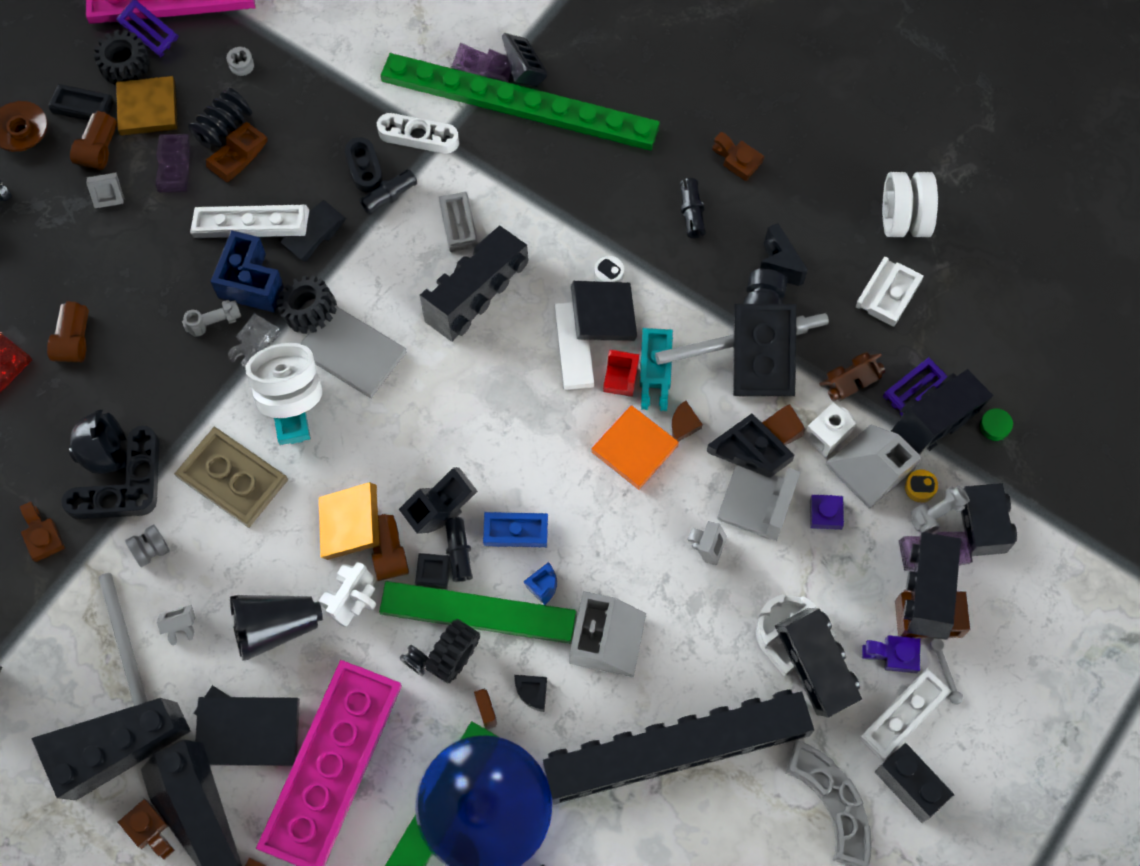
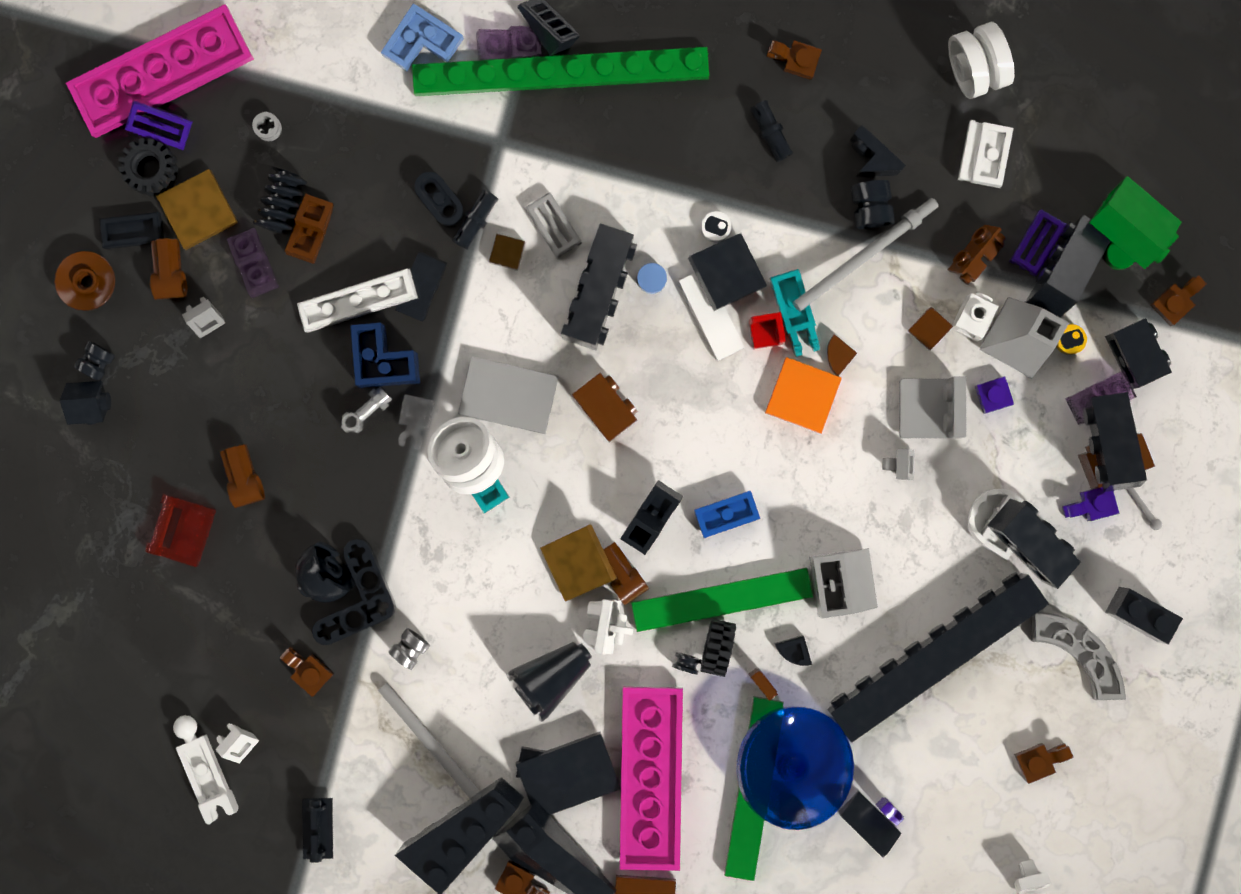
camera: 20 degrees left, 20 degrees up
light grey tile [157,605,195,645] -> none
dark tan tile [174,426,288,528] -> none
black tyre [277,276,337,334] -> none
white beam [377,113,459,154] -> none
black tile [415,553,451,589] -> none
black axle [445,517,473,582] -> none
blue tile [523,562,557,606] -> none
black wing [707,413,795,478] -> none
black tile [733,304,797,396] -> none
white tile [859,668,952,762] -> none
light grey bar [911,486,970,533] -> none
none -> medium blue plate [381,3,464,71]
none -> dark brown tile [489,234,526,271]
none -> reddish brown brick [572,372,638,443]
none -> medium blue tile [637,263,667,294]
none -> green brick [1089,176,1182,269]
none -> reddish brown plate [1150,275,1207,326]

